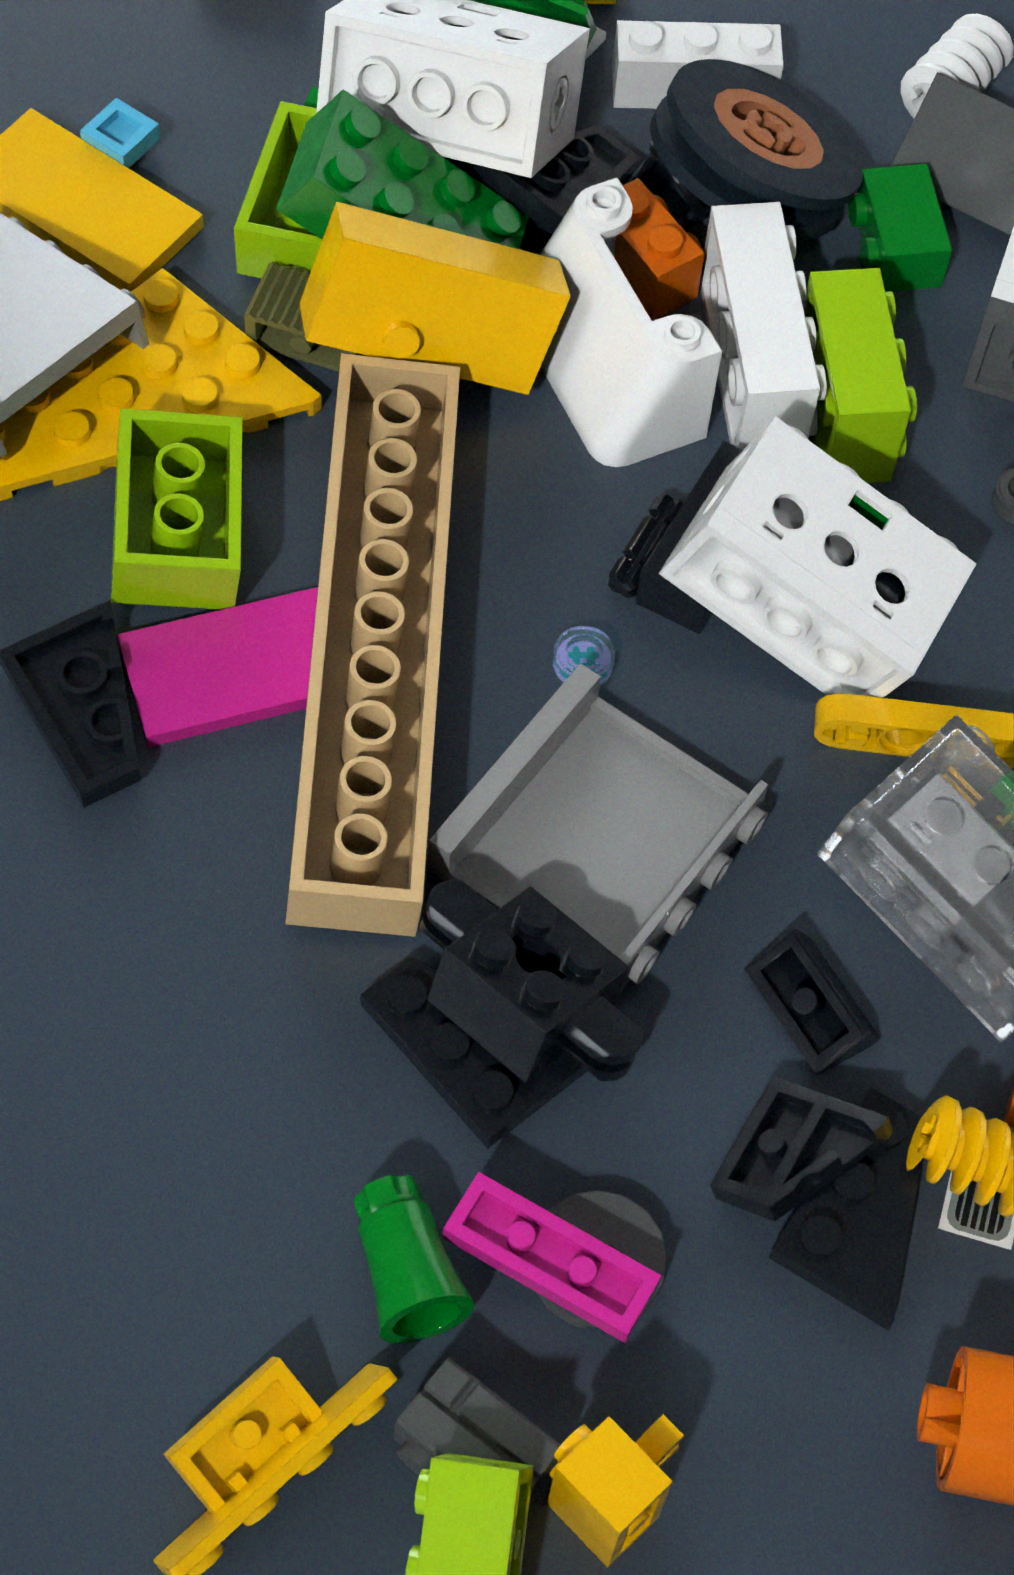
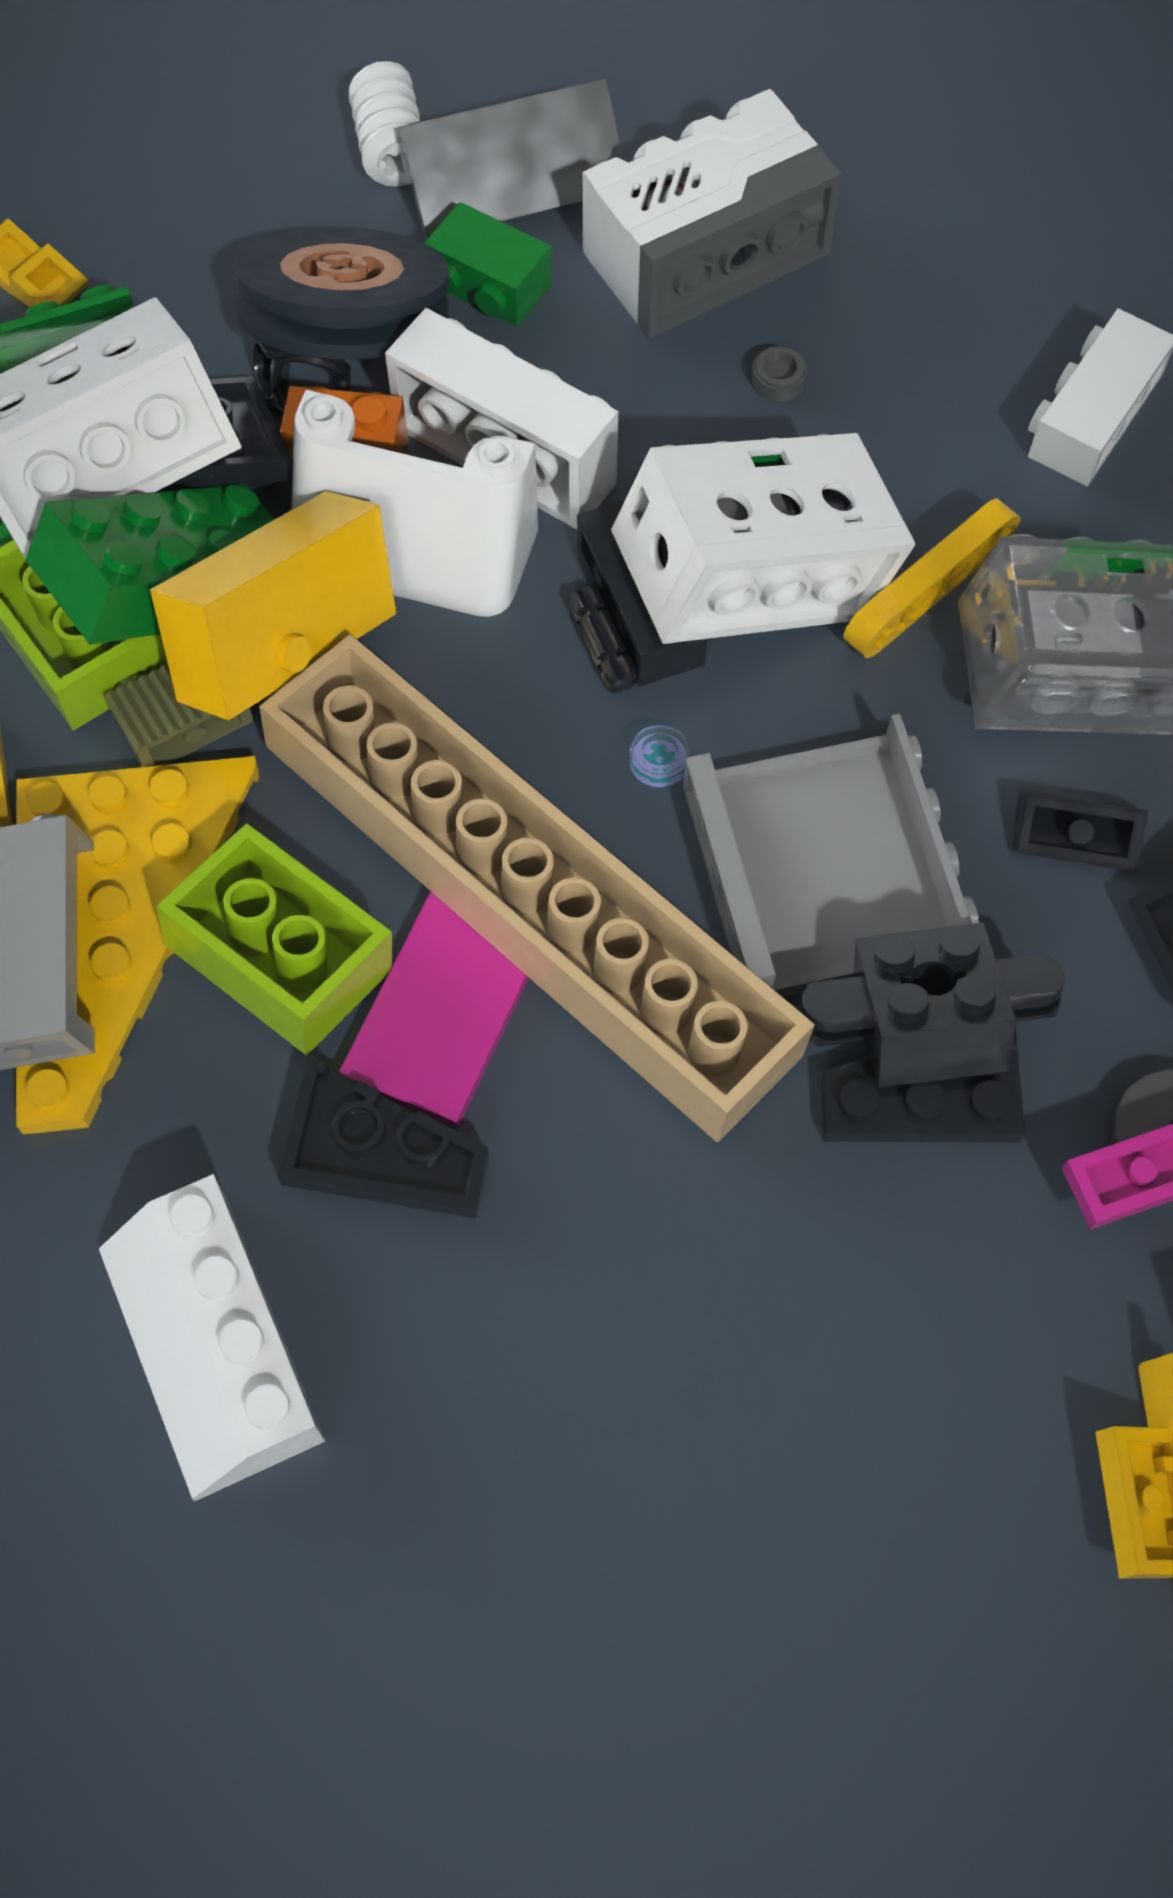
camera: 45 degrees left, 5 degrees up
green plant [354,1175,475,1344] -> none
white brick [612,20,783,109] -> none
lime brick [803,268,917,483] -> none

